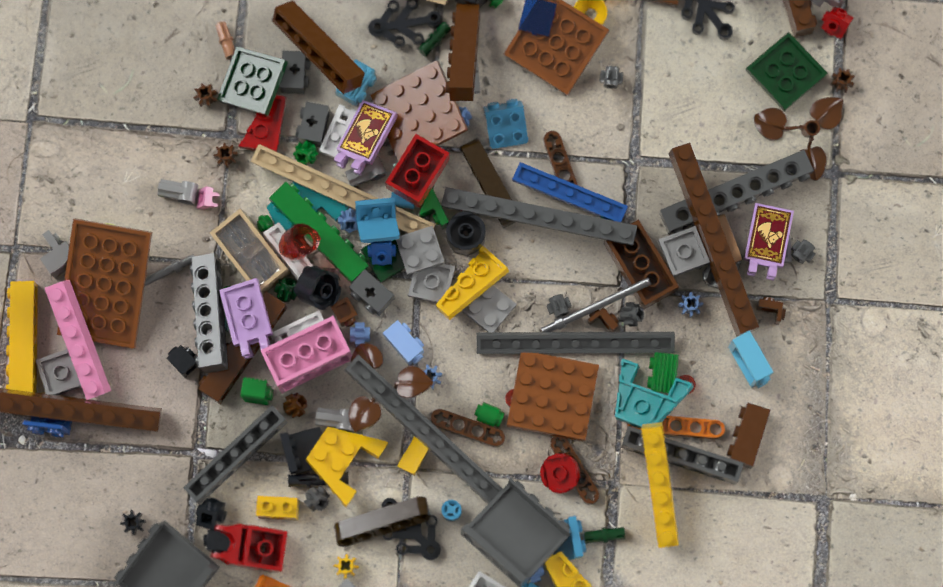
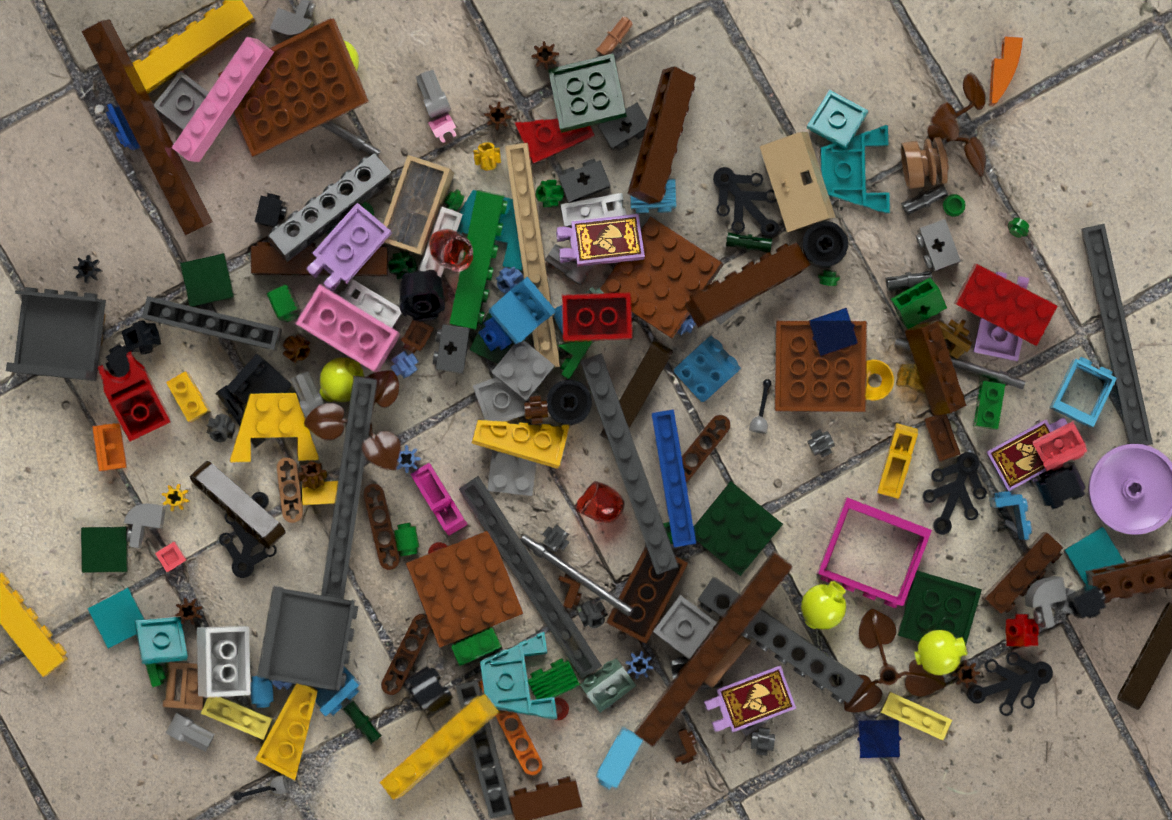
camera: 55 degrees right, 10 degrees up
light blue brick [383,320,424,365] -> none
dark azure wheel [442,500,462,521] -> none
red tile [540,453,580,493] -> none
none -> dark green tile [180,253,235,307]
none -> medium nougat beam [277,458,304,523]
none -> reddish brown gear [298,461,327,490]
none -> neon yellow brick [320,357,365,402]
none -> black brick [404,666,453,719]
none -> dark pink slope [410,462,468,536]
none -> green brick [451,627,502,666]
none -> yellow gear [474,142,501,171]
none -> reddish brown gear [524,396,548,424]
none -> clear red piece [575,481,625,523]
none -> sand green bracket [580,658,637,713]
none -> dark green plate [693,481,783,576]
none -> hinge [749,379,772,434]
none -> neon yellow brick [801,581,846,630]
none -> dark pink window [817,497,932,609]
none -> clear blue piece [857,719,902,758]
none -> yellow slope [877,423,918,499]
none -> light yellow plate [880,691,952,740]
none -> neon yellow brick [915,630,967,675]
none -> black plant [967,652,1053,716]

